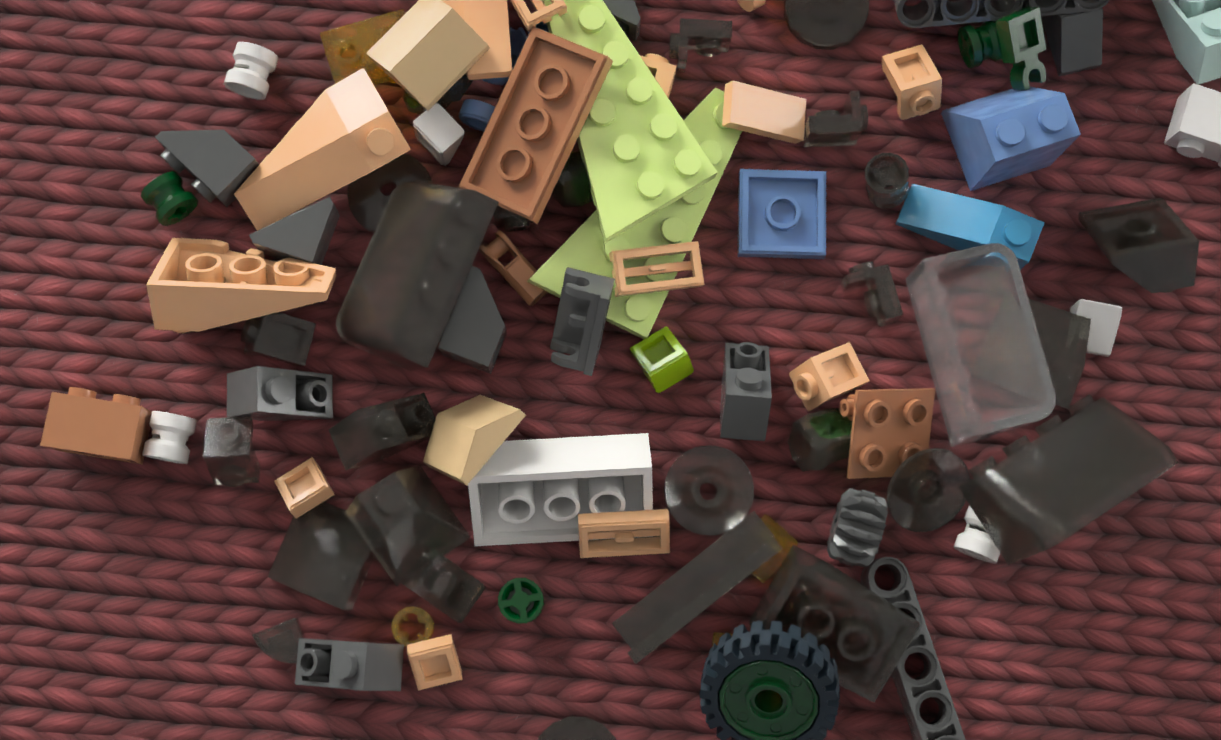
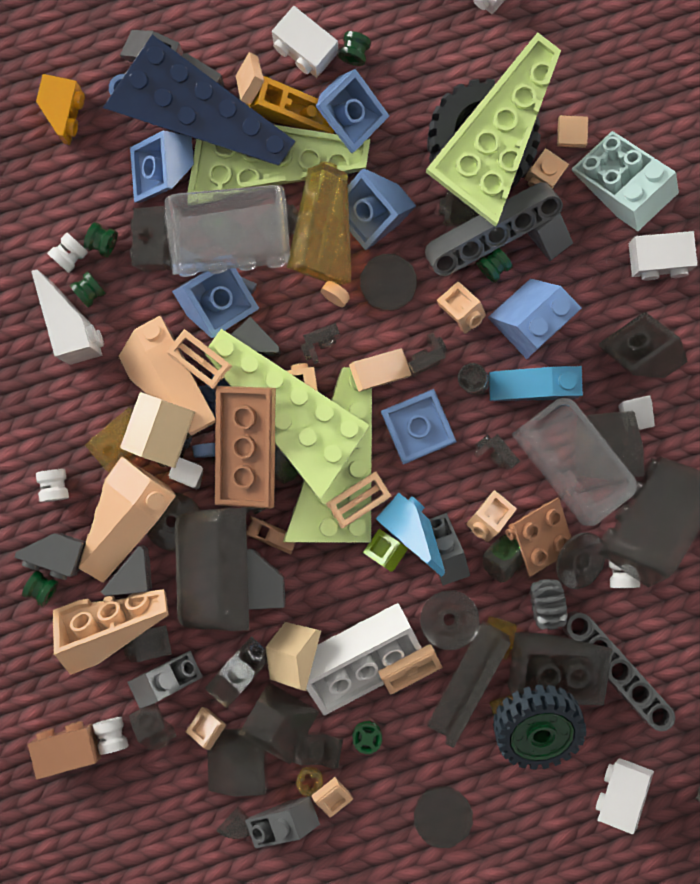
camera: 15 degrees left, 5 degrees up
dark grey hinge [550,267,615,376] -> none
dark green plate [996,7,1047,90] -> none
none -> dark azure slope [376,493,445,577]

